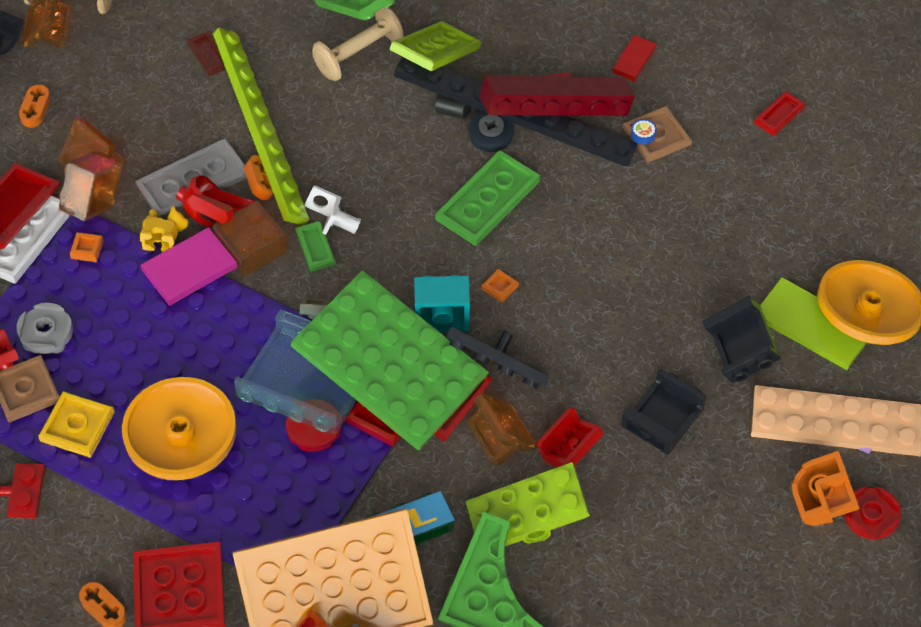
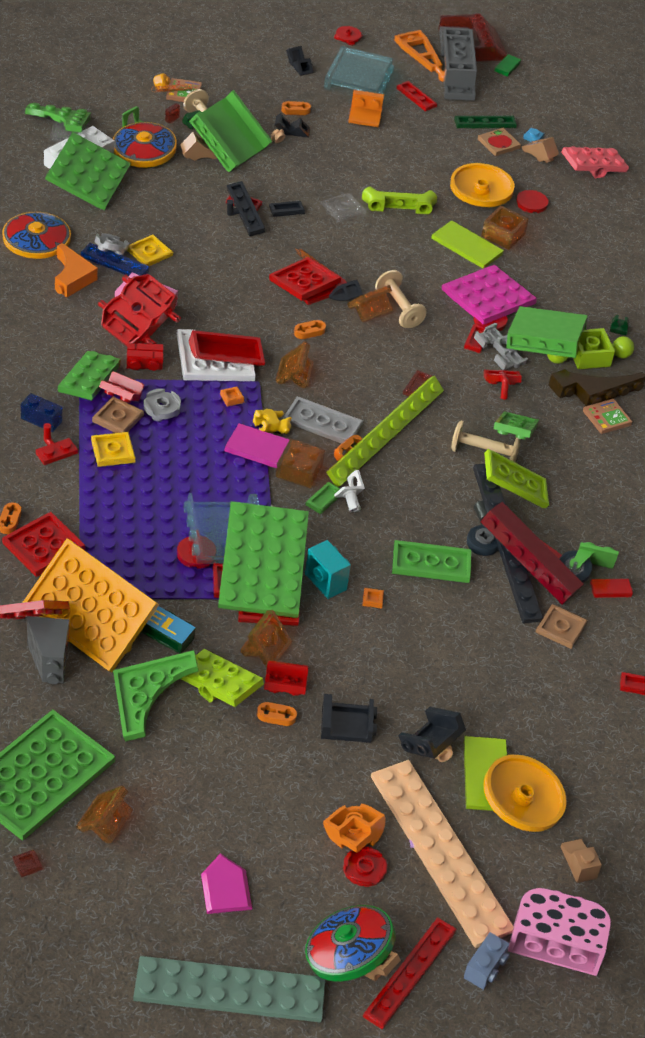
camera: 50 degrees right, 10 degrees down
clear orange brick [58,150,123,222] -> none
light orange dish [122,377,236,480] -> none
red piece [176,175,258,228] -> none
black plate [446,327,550,389] -> none
tile [631,119,657,145] -> none
none -> orange beam [257,702,297,726]
none -> bright green plate [559,542,619,583]

